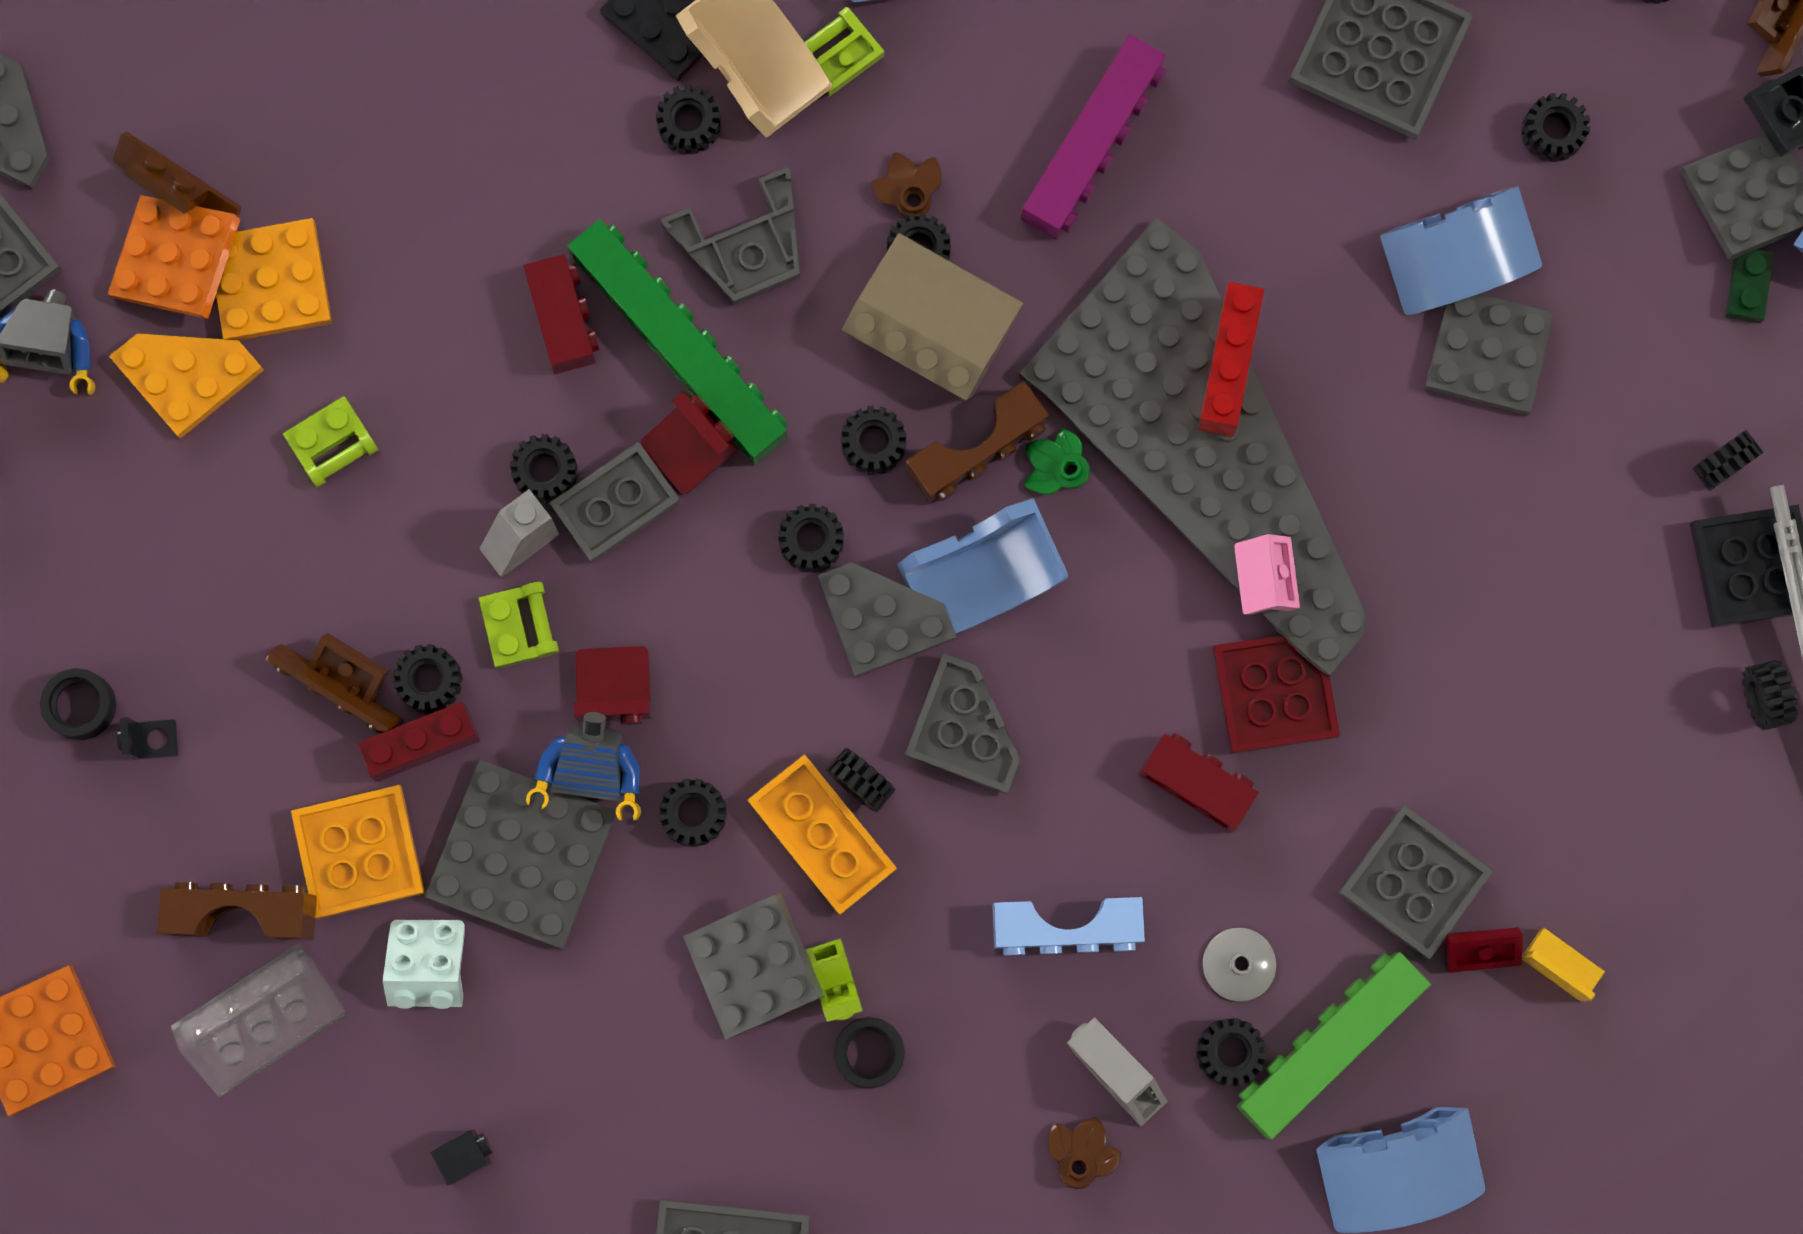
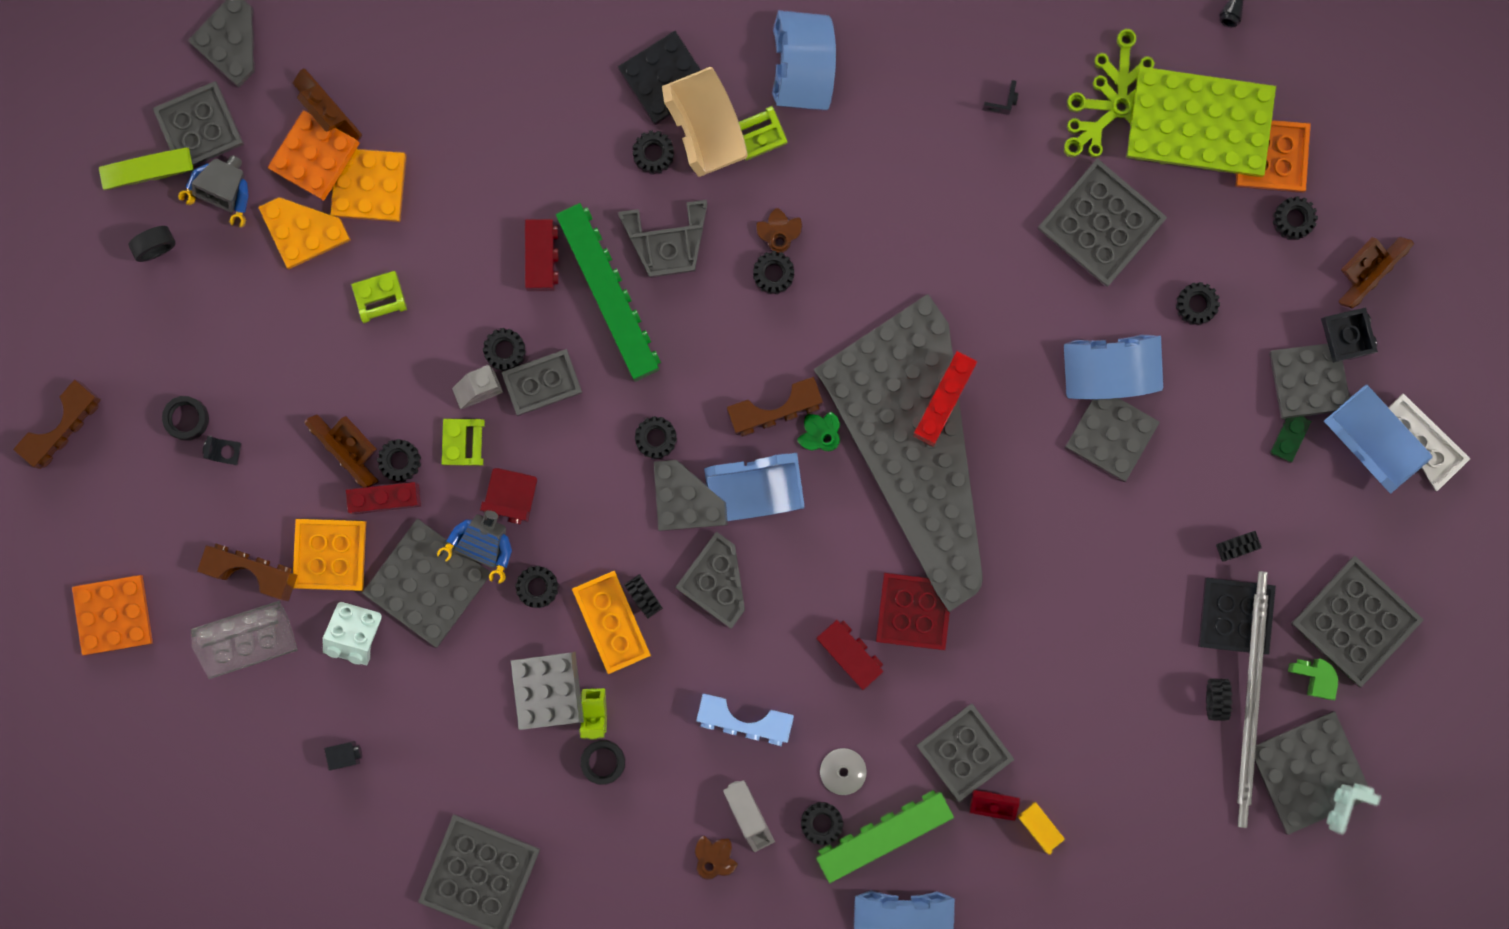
camera: 25 degrees right, 5 degrees up
dark red bracket [640,391,738,494] -> none
black tyre [841,406,906,475] -> none
dark tan slope [842,233,1024,401] -> none
magenta brick [1020,34,1167,240] -> none
bright pink panel [1234,534,1300,615] -> none

